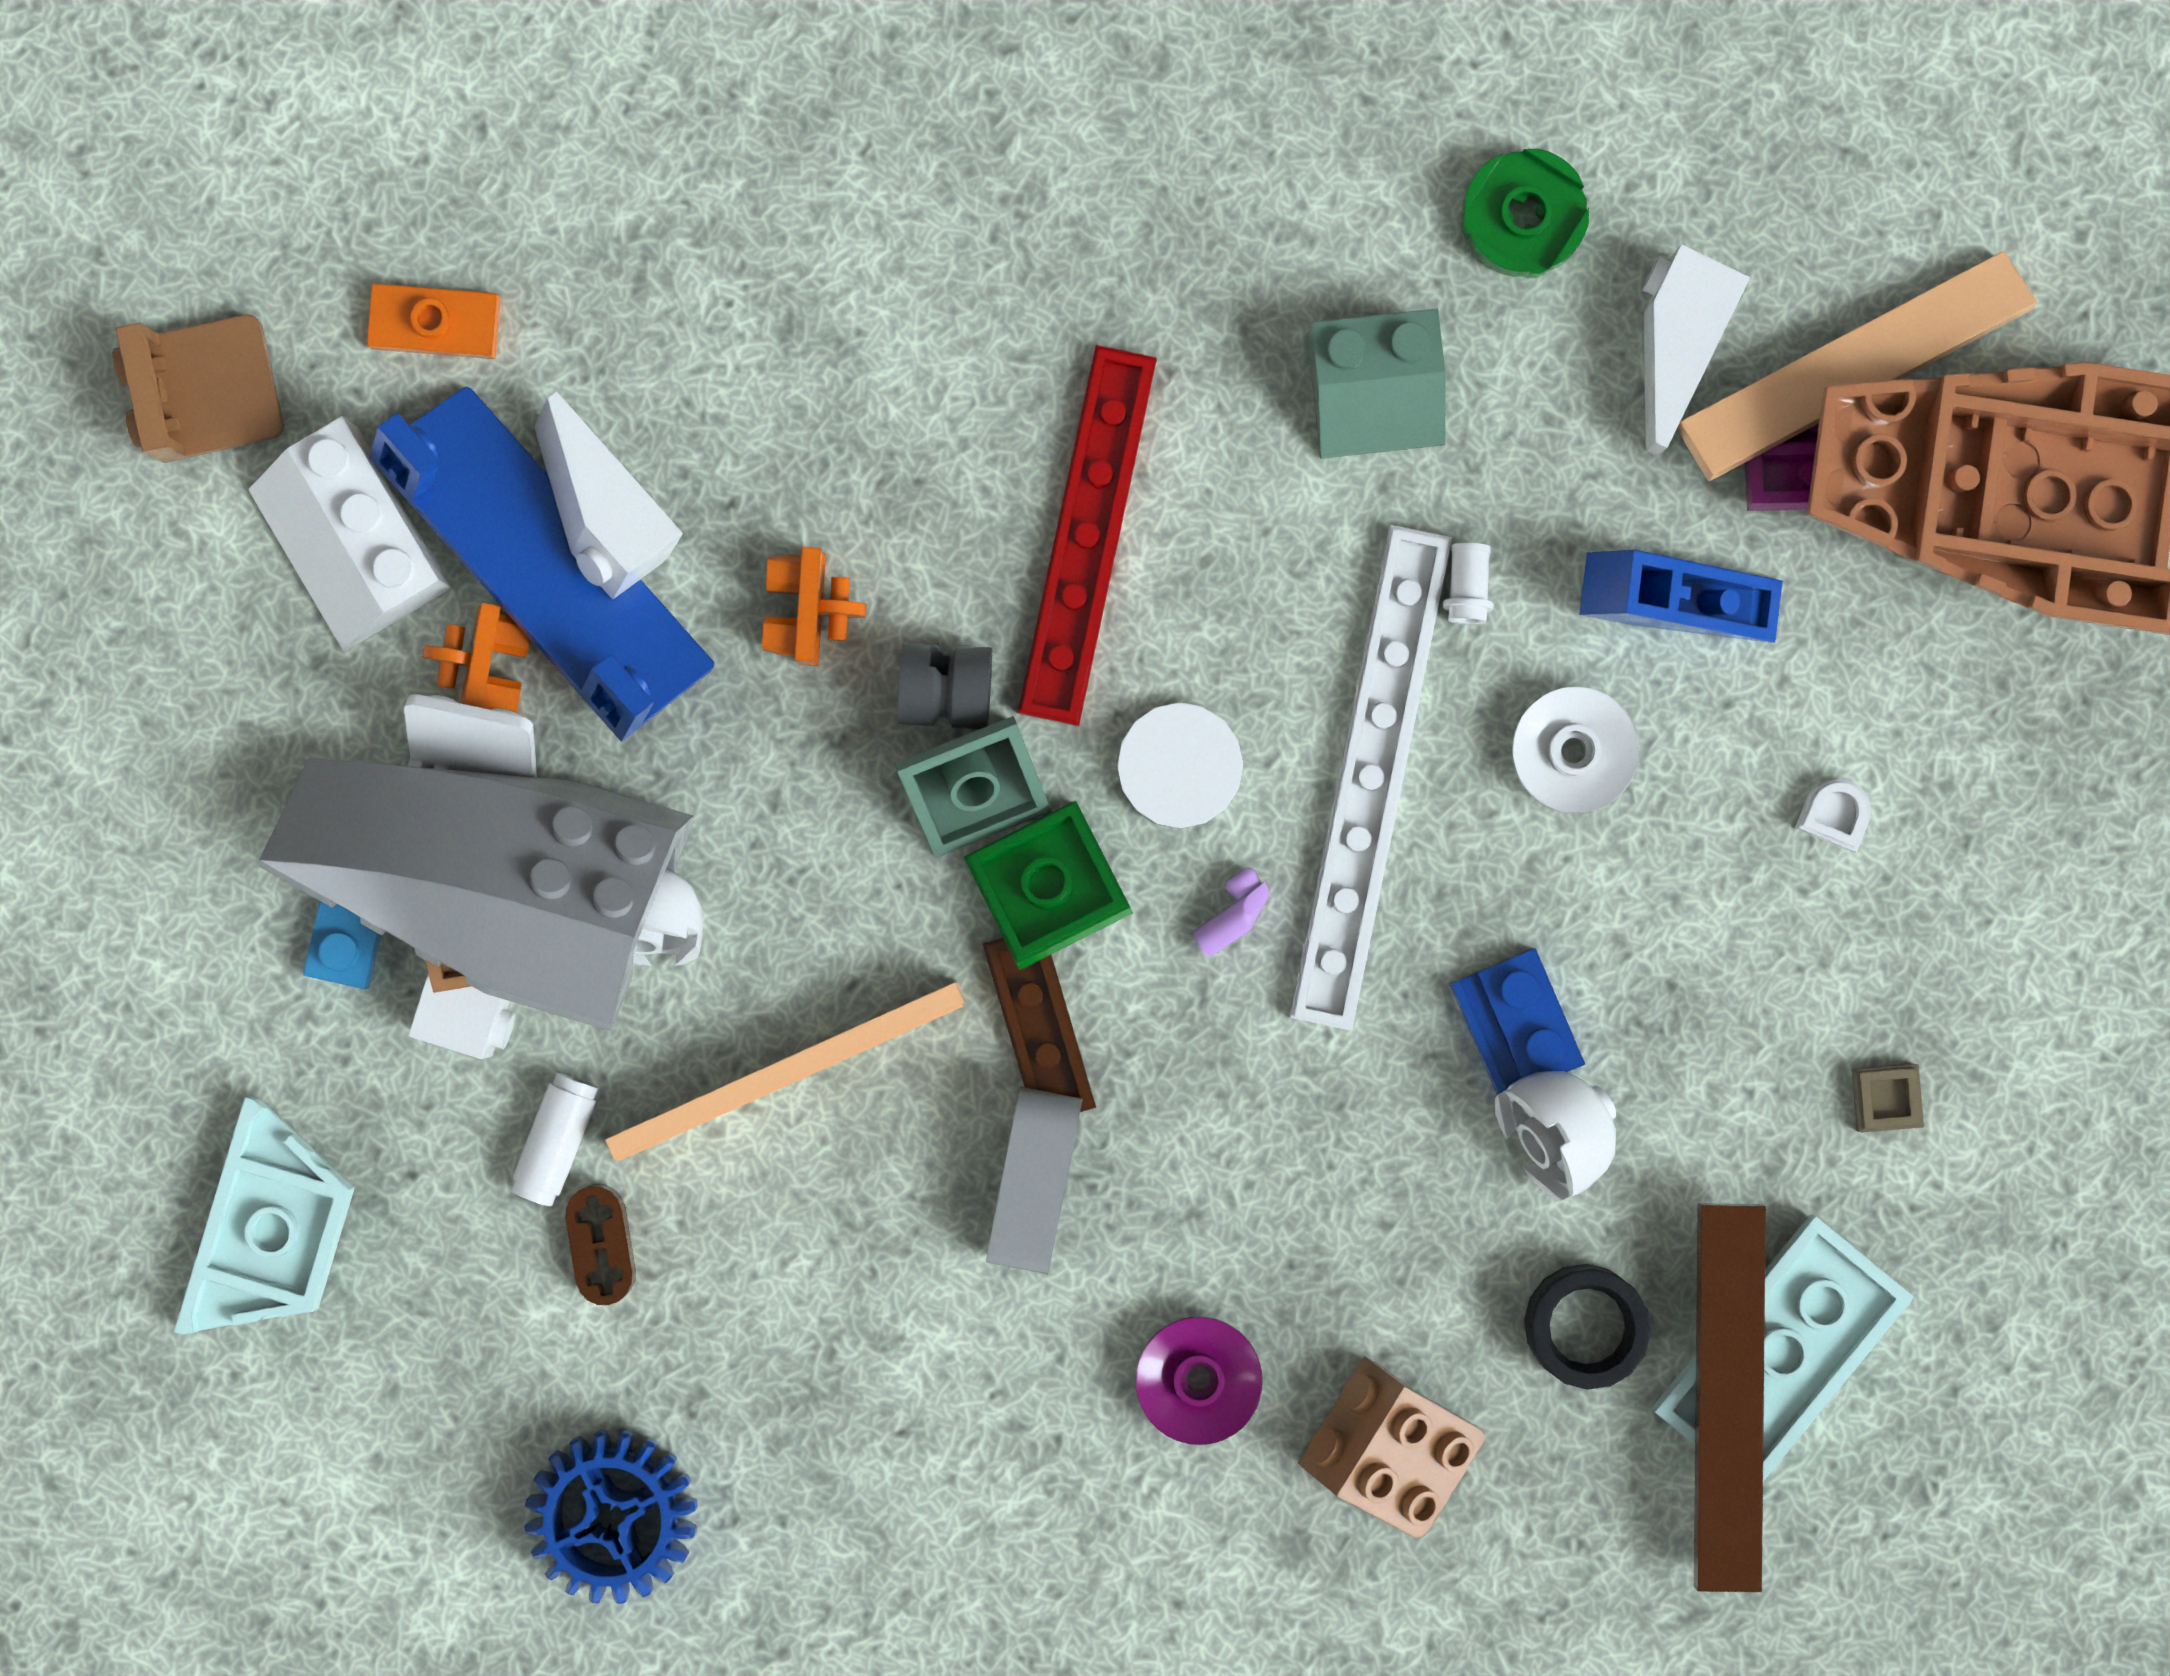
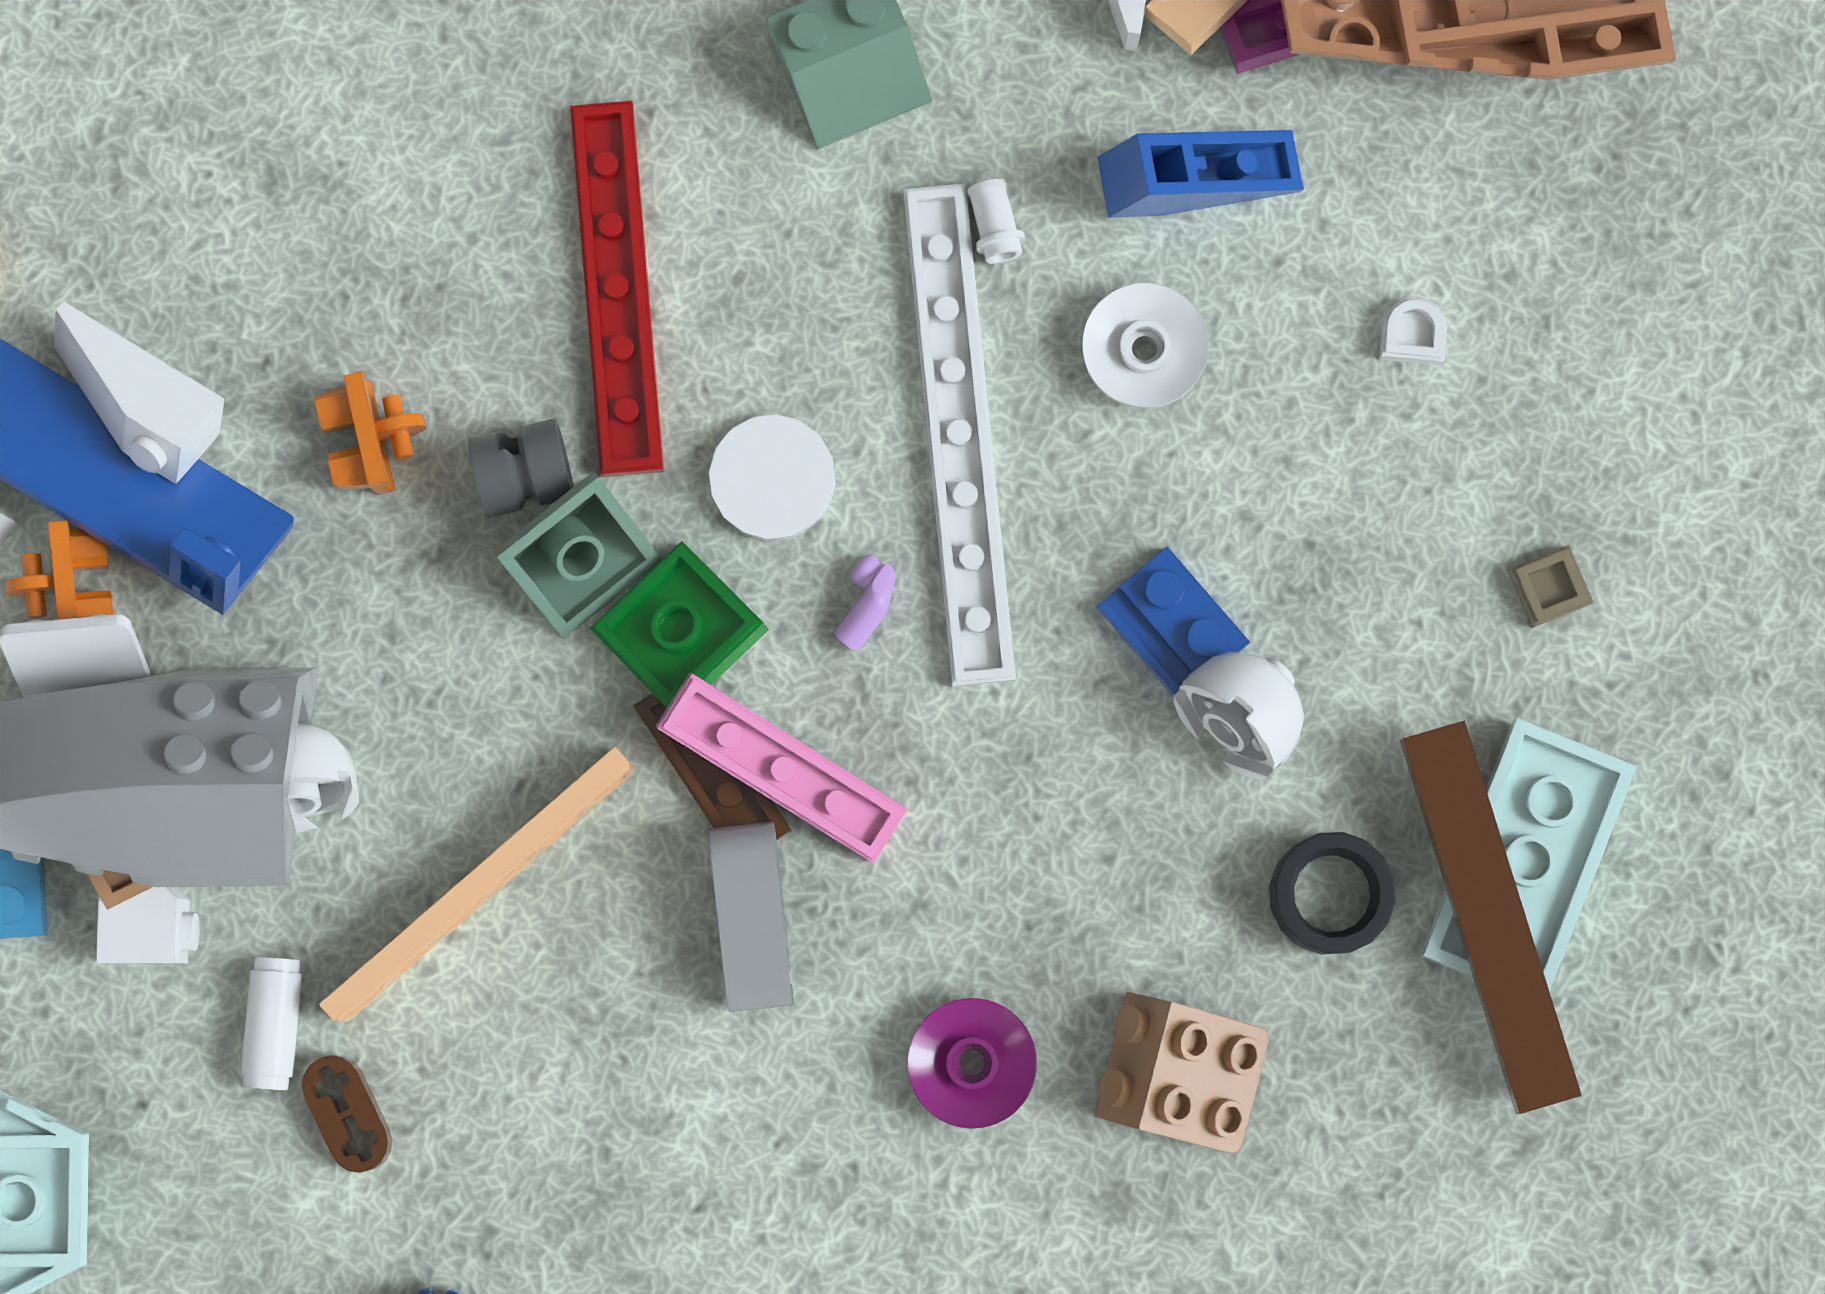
camera: 20 degrees left, 5 degrees down
none -> bright pink tile [655,672,908,864]

